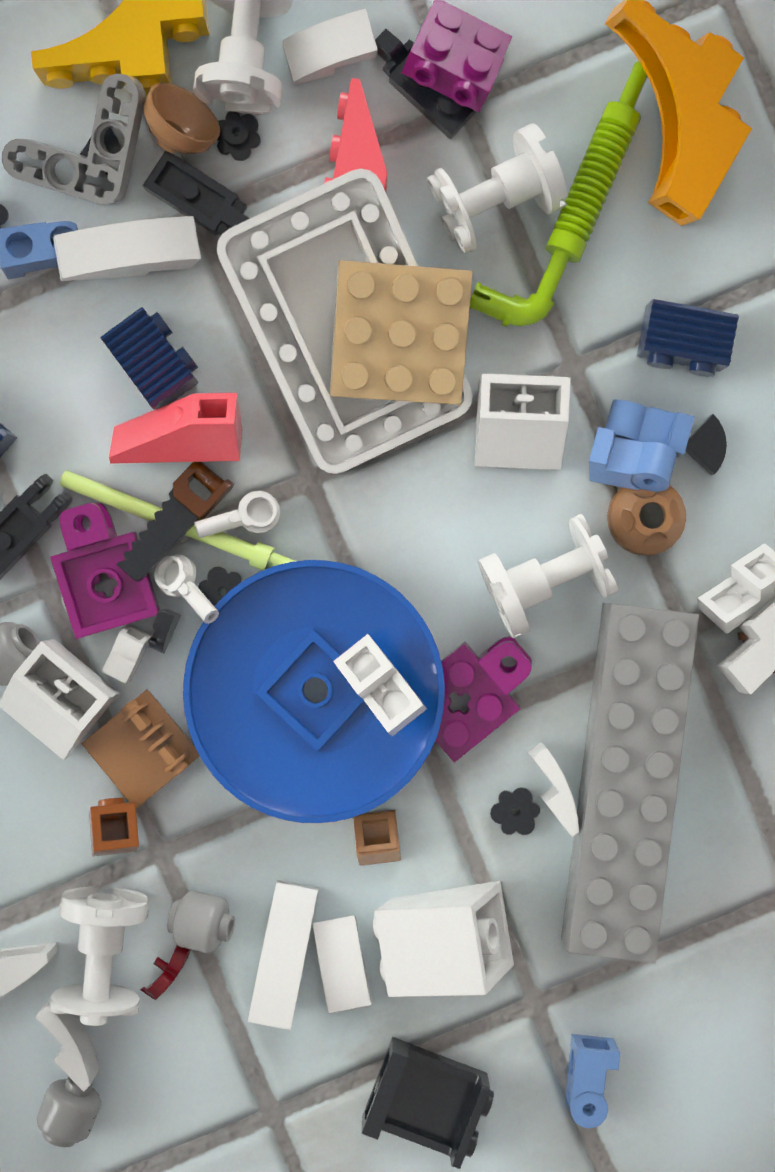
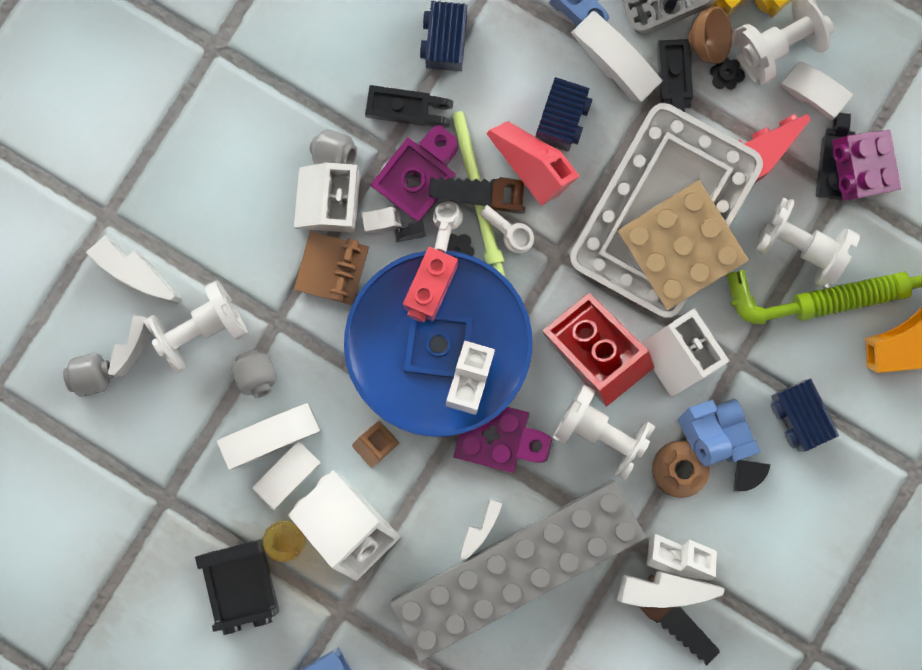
camera: 60 degrees right, 5 degrees down
dark orange brick [89,798,139,857] -> none
dark red piece [140,945,191,1000] -> none
black plant [490,787,540,835] -> none
none -> clear yellow head [263,520,306,562]
none -> coral brick [403,247,458,323]
none -> red slope [542,293,654,407]

